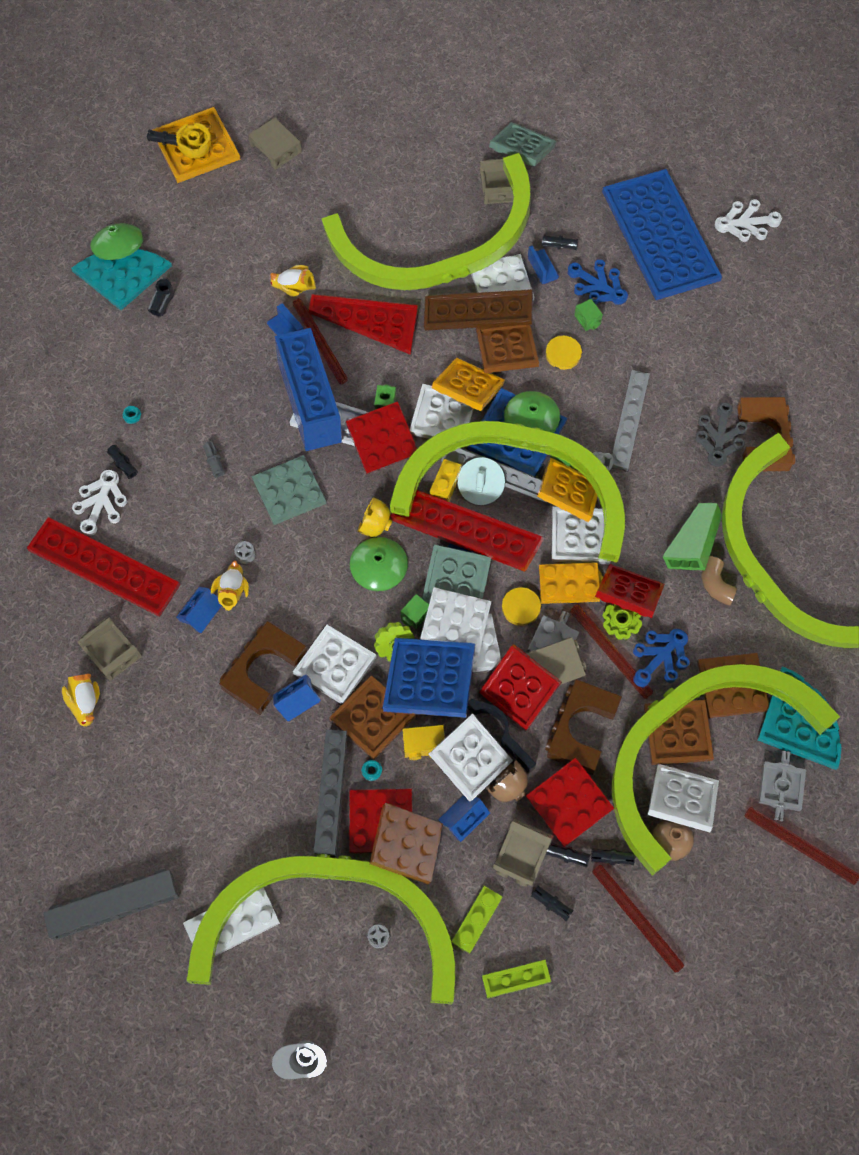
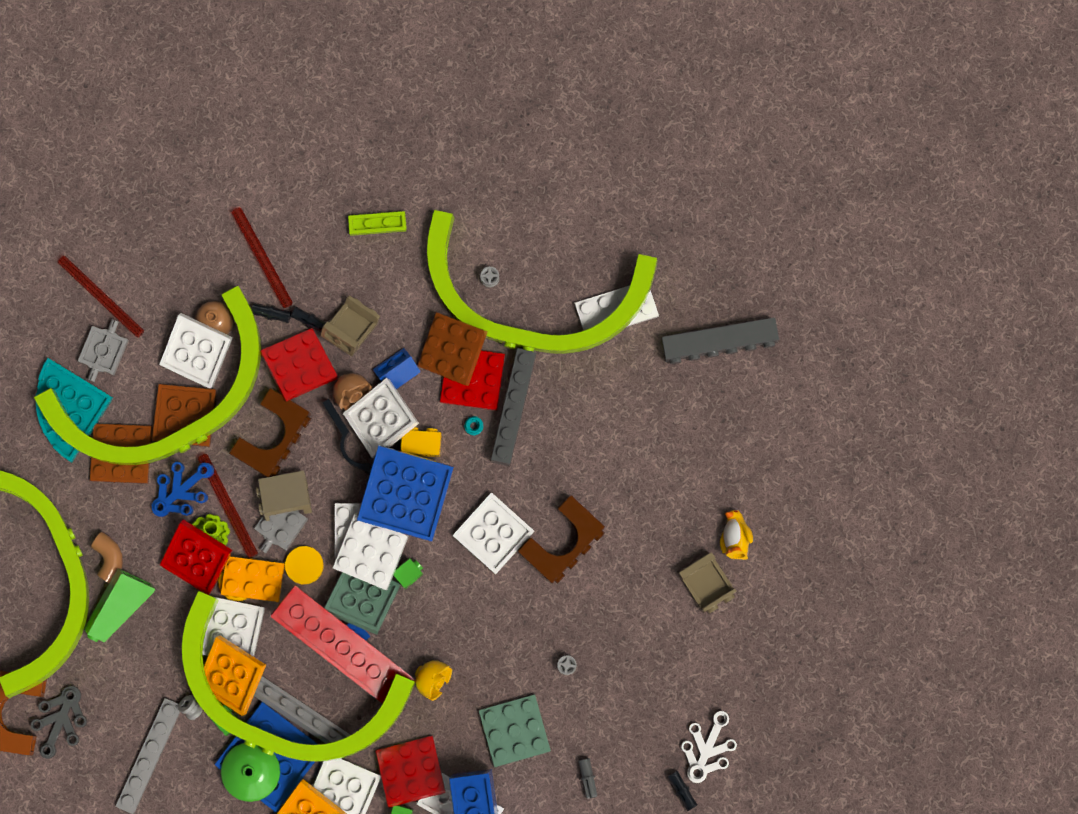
camera: 170 degrees left, 15 degrees up
red plate [27,517,180,617] -> none
blue panel [176,587,222,633] -> none
animal [211,561,249,611] -> none
light grey piece [272,1040,327,1079] -> none
blue panel [273,674,320,721] -> none
dark orange plate [329,675,416,760] -> none
bright green dish [350,537,408,591] -> none
lime plant [374,622,415,661] -> none
yellow brick [430,459,462,502] -> none
lime plate [451,886,503,954] -> none
light aqua shield [458,457,505,505] -> none
red plate [479,645,562,730] -> none
black pin [531,885,574,921] -> none

